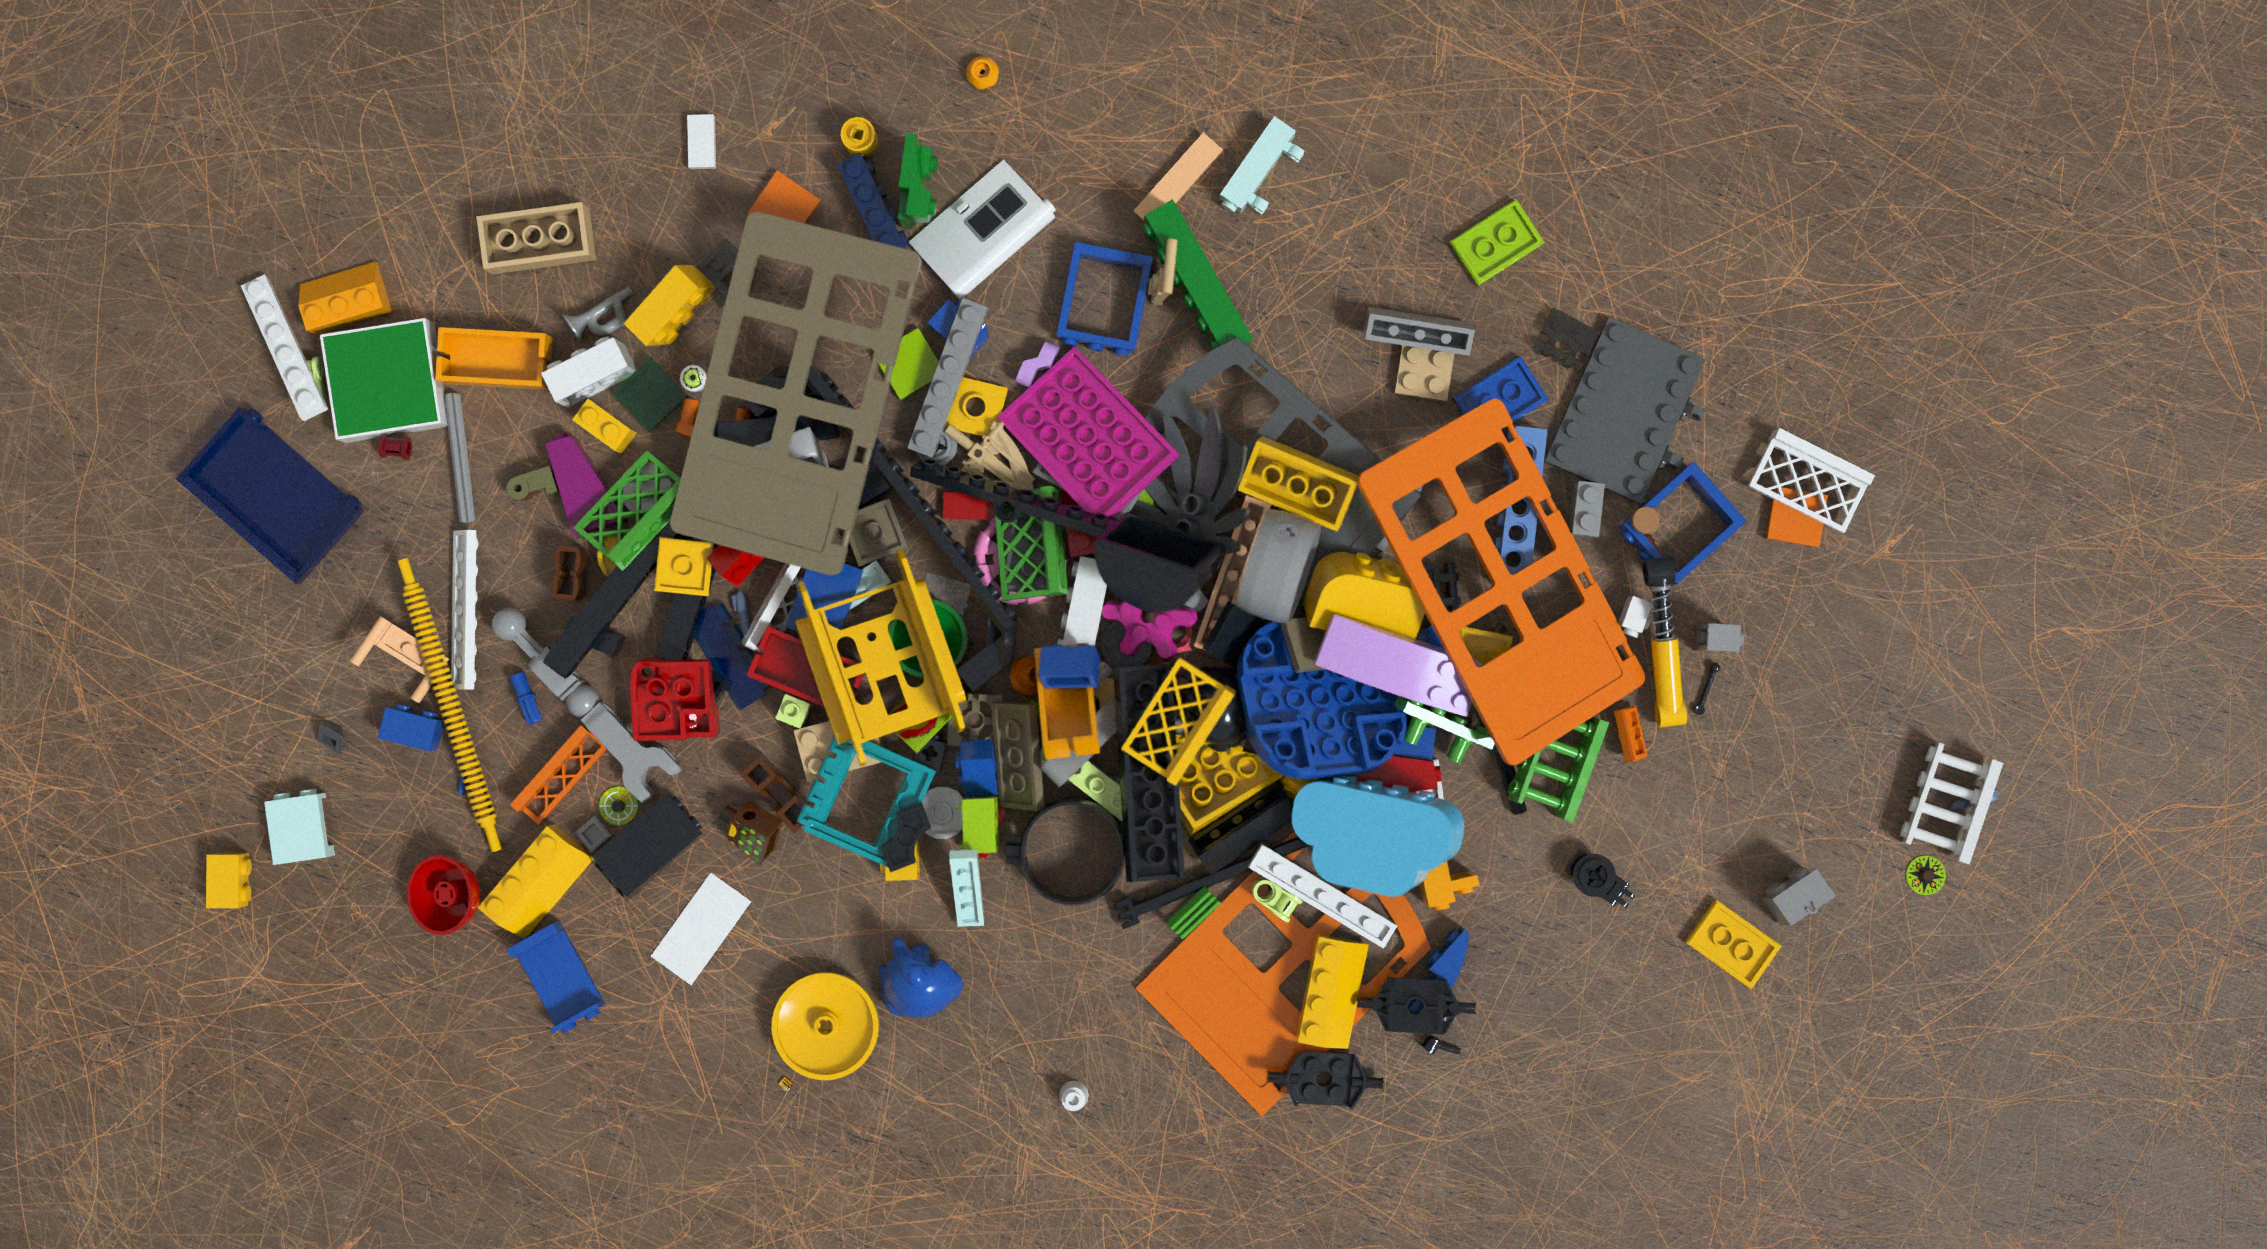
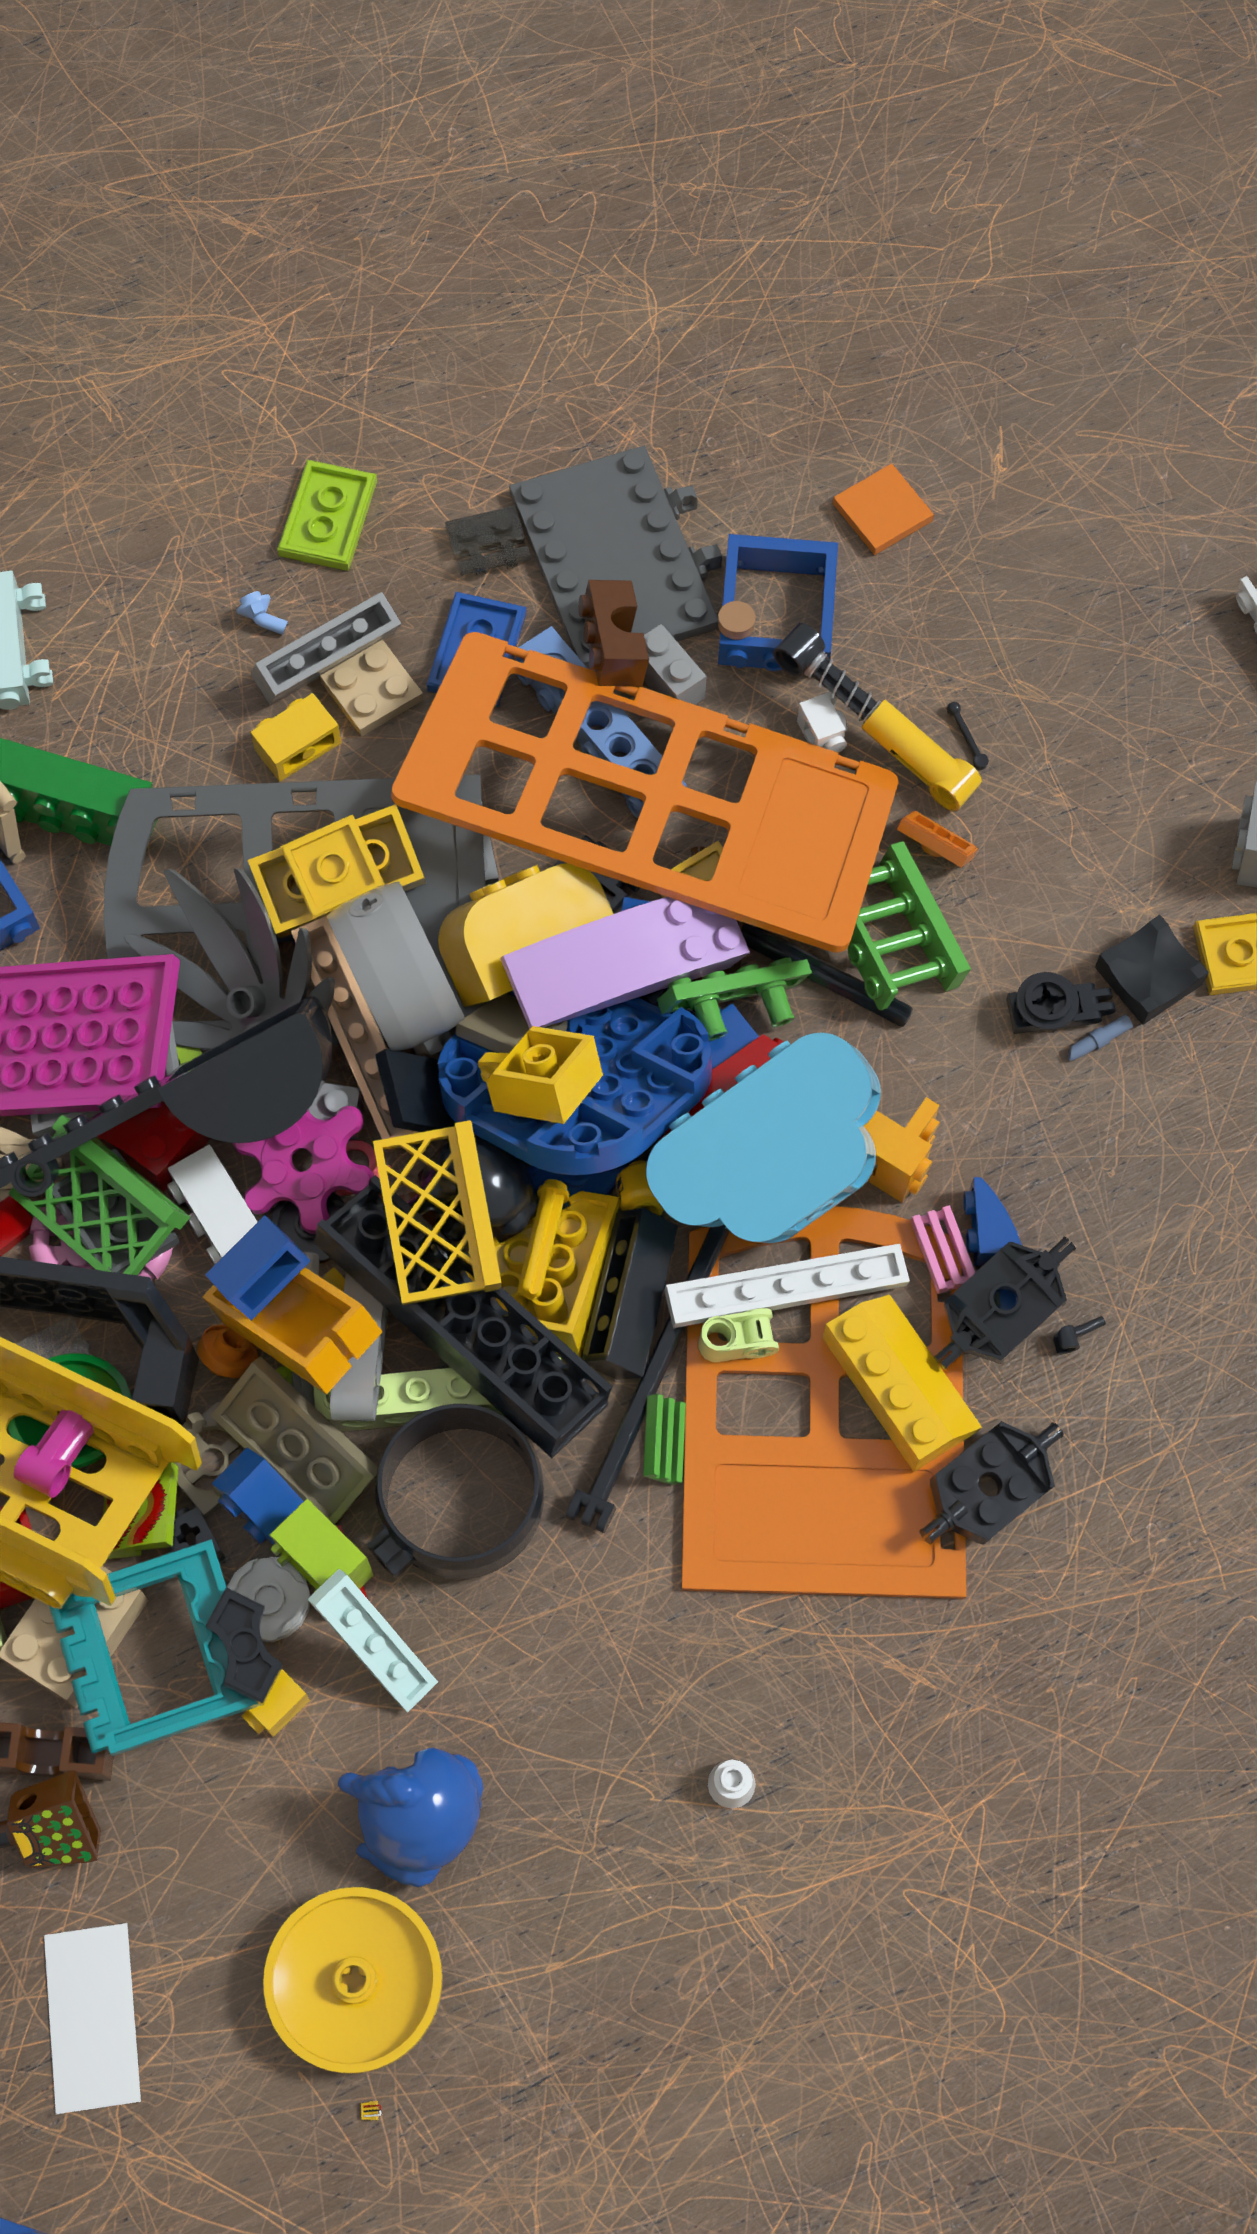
camera: 45 degrees left, 20 degrees down
light grey brick [1694,623,1744,652] -> none
white fence [1747,428,1875,534] -> none
none -> dark pink piece [13,1410,94,1498]
none -> light blue plate [236,591,288,635]
none -> yellow brick [250,693,341,782]
none -> yellow tile [280,814,385,920]
none -> yellow hinge [478,1026,603,1124]
none -> yellow axle [517,1179,569,1300]
none -> reddish brown arch [578,579,649,687]
none -> bright pink tile [911,1205,975,1294]
none -> sand blue piece [1068,1015,1133,1061]
none -> black brick [1095,915,1209,1025]

